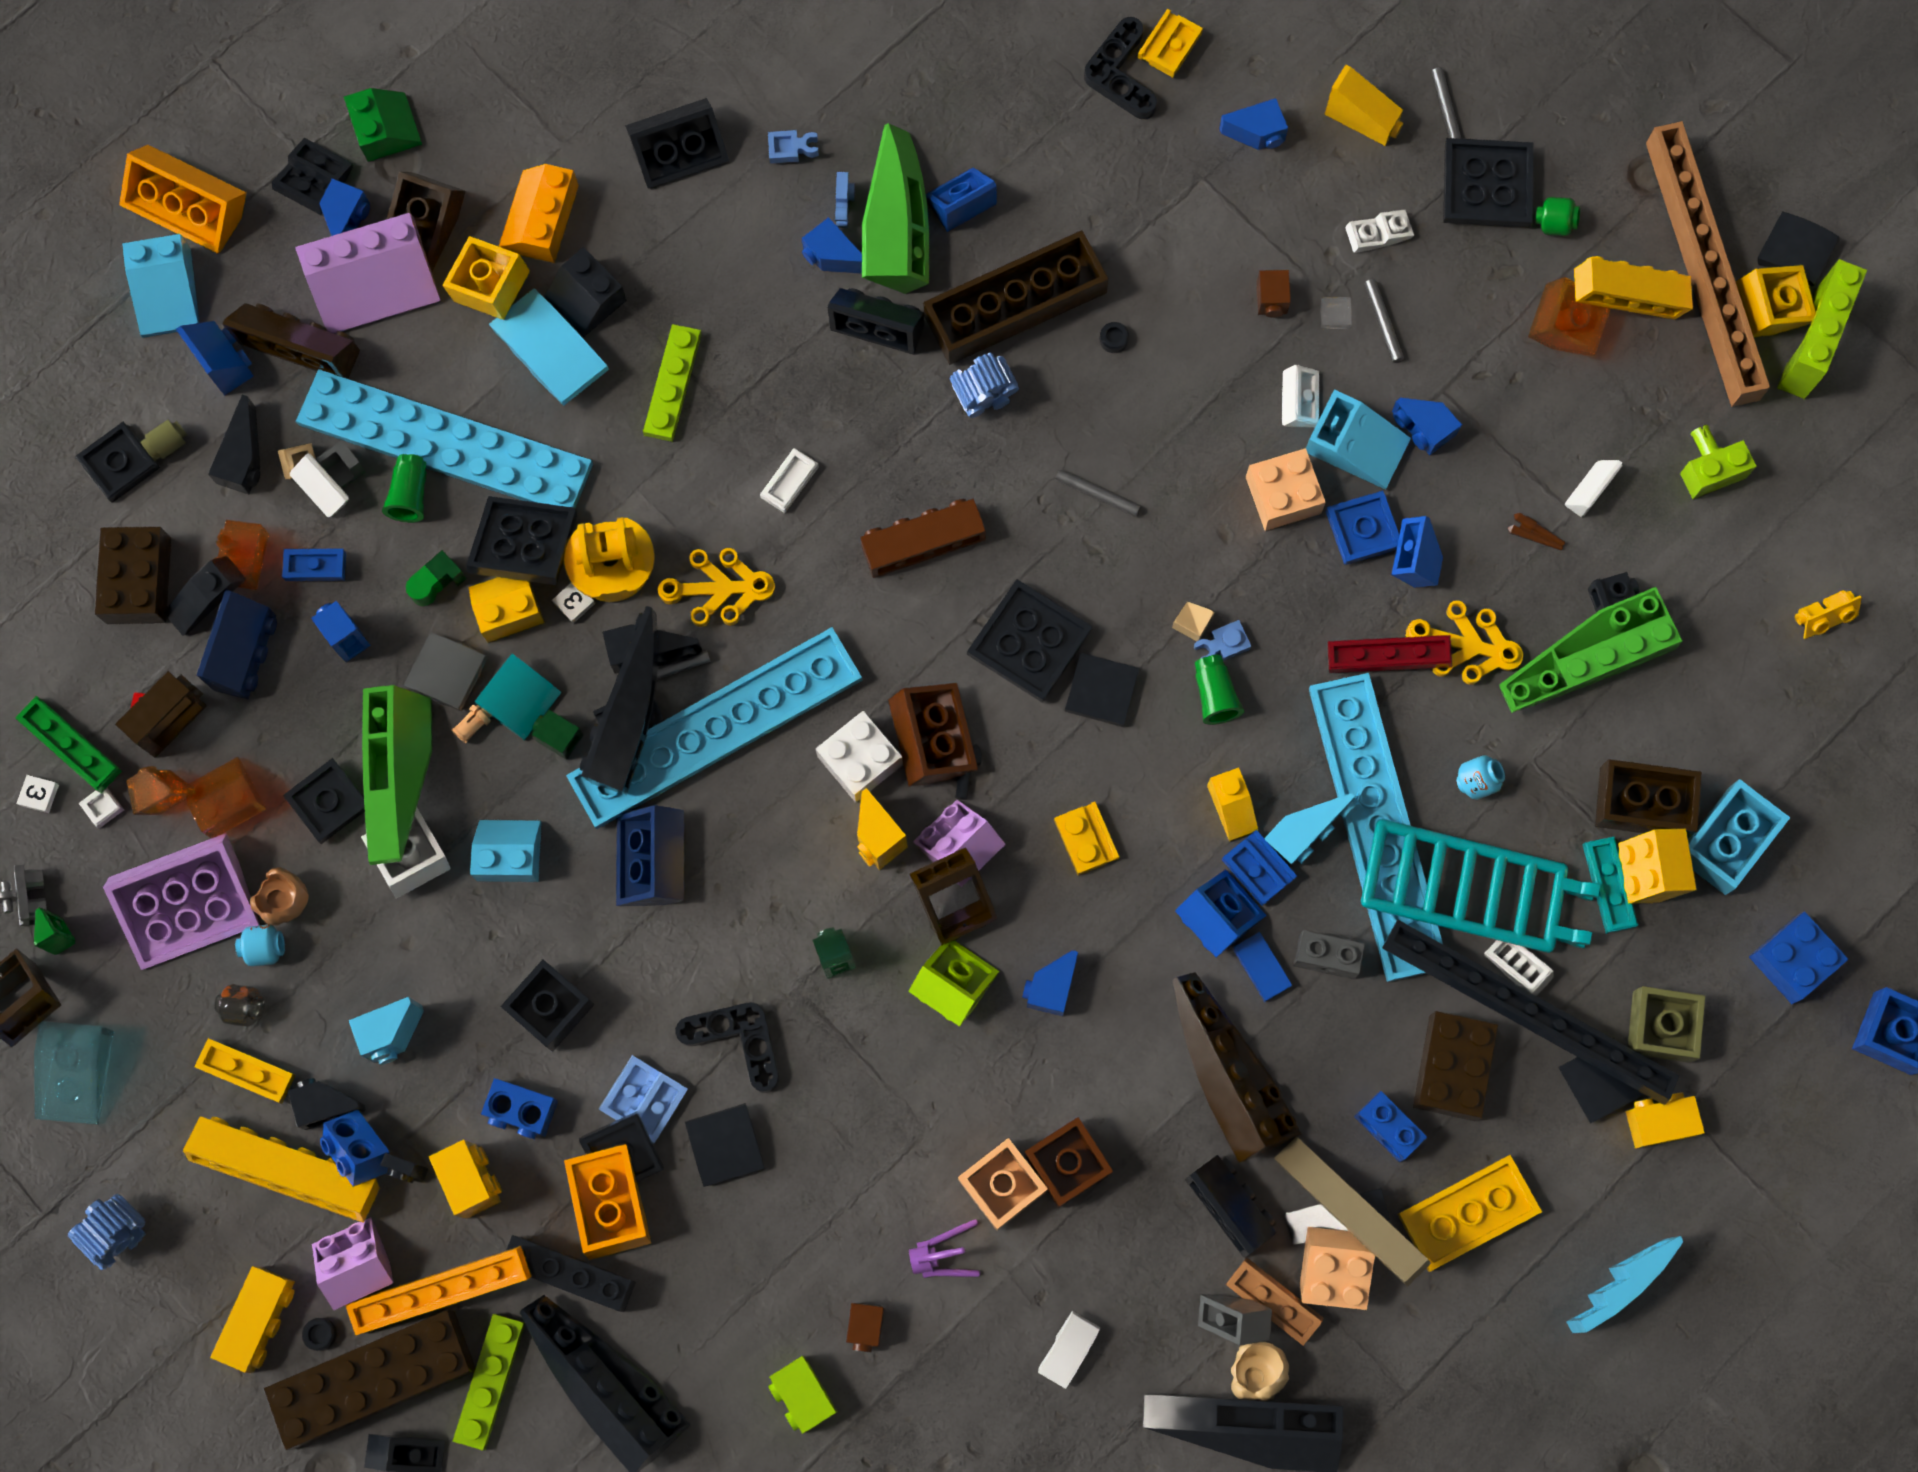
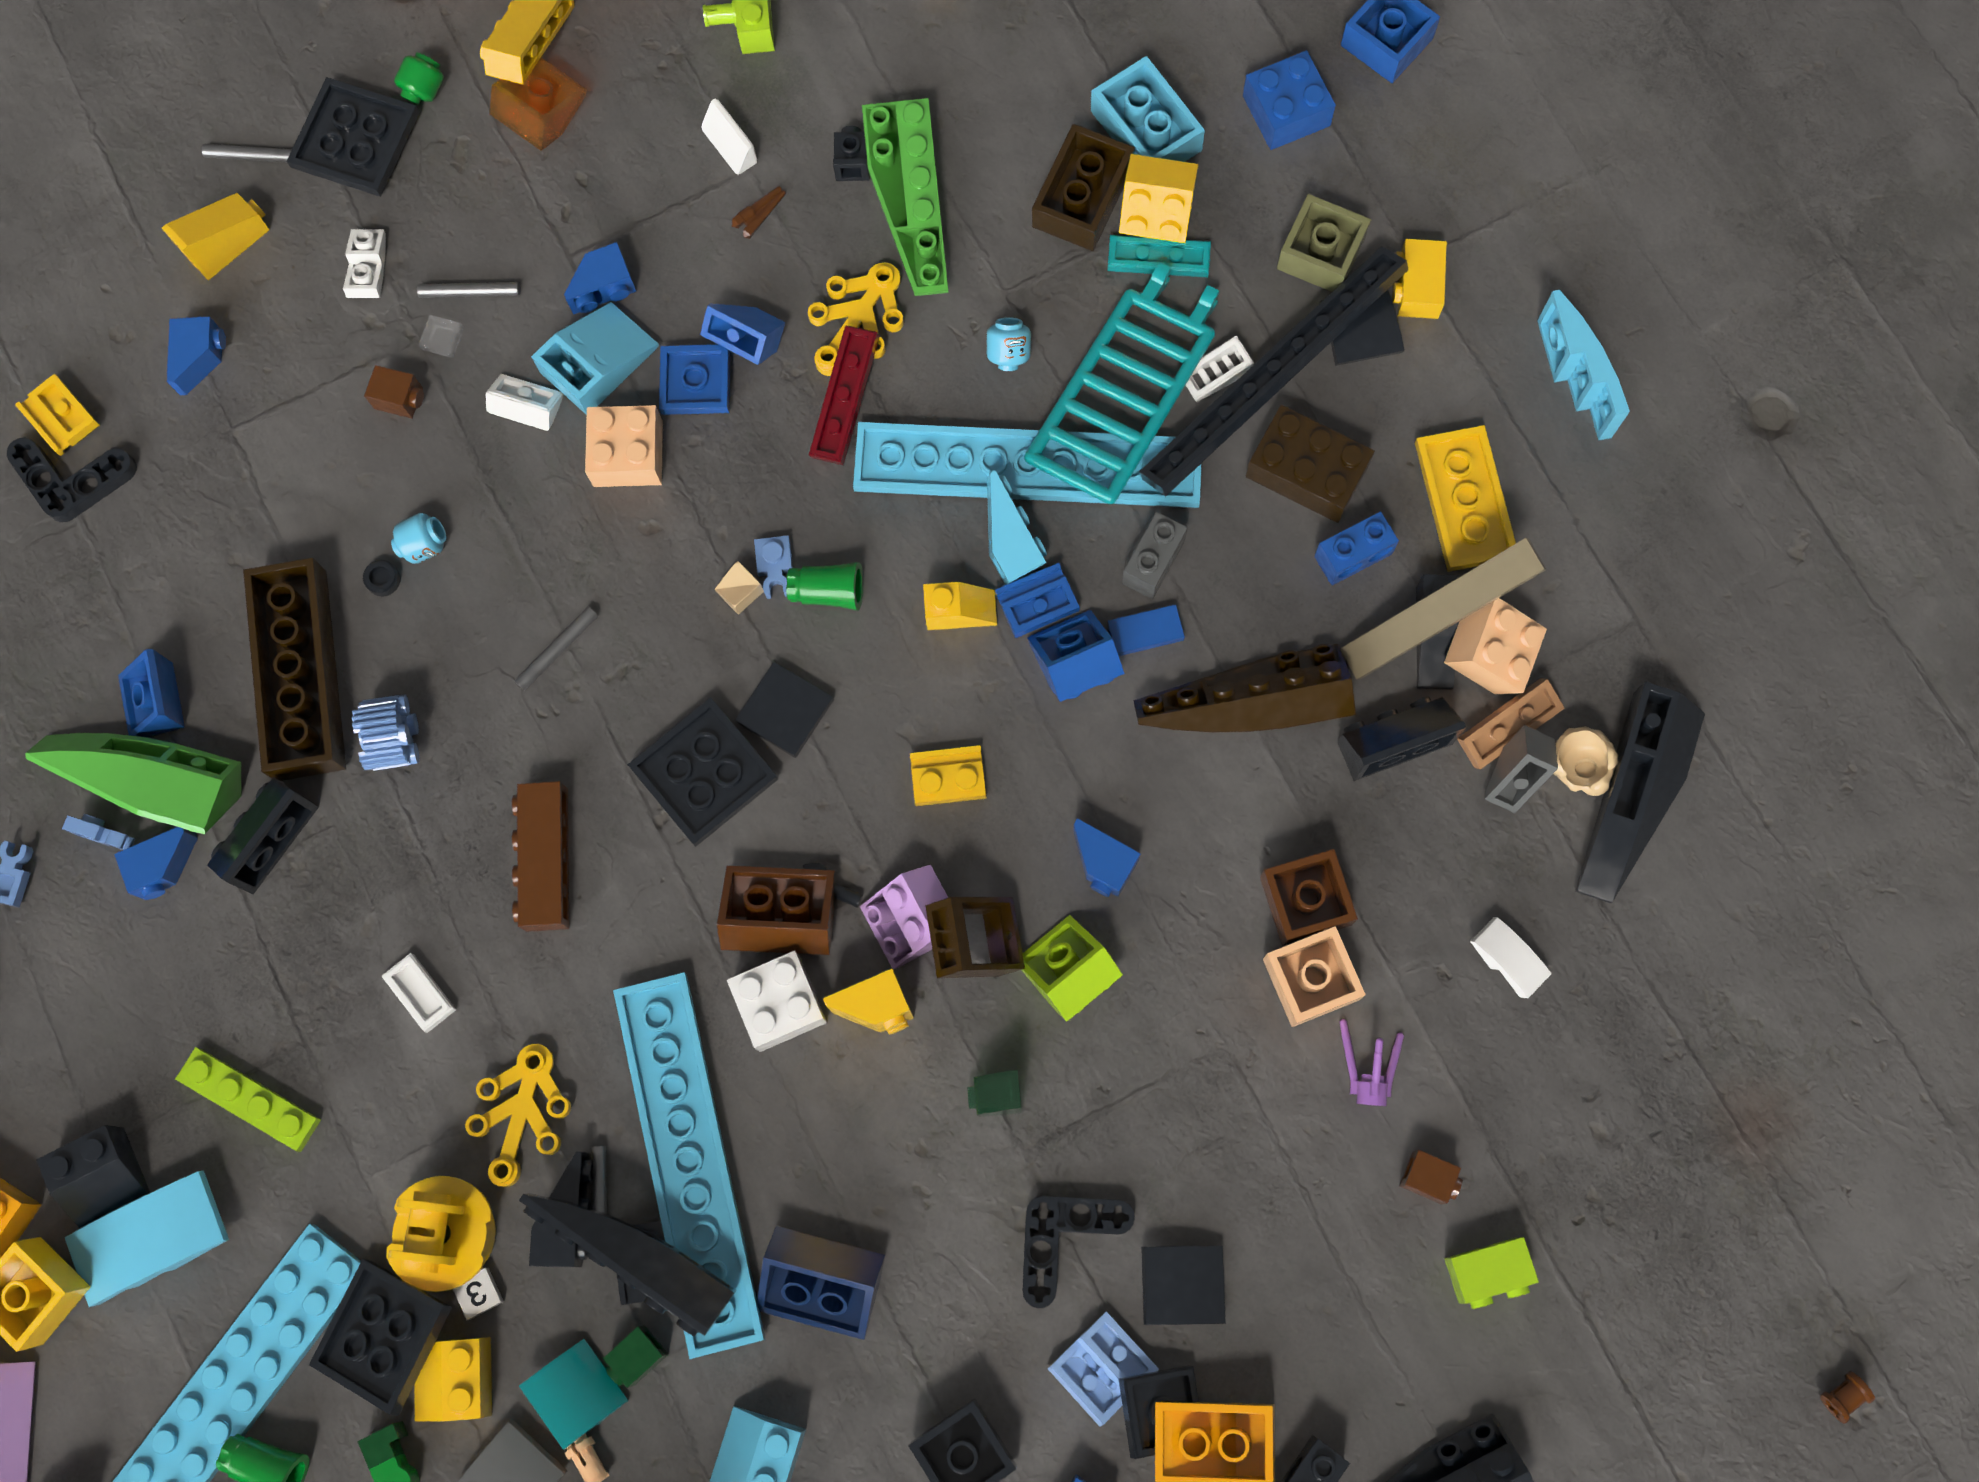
camera: 70 degrees left, 0 degrees up
none -> medium azure head [391,513,446,564]

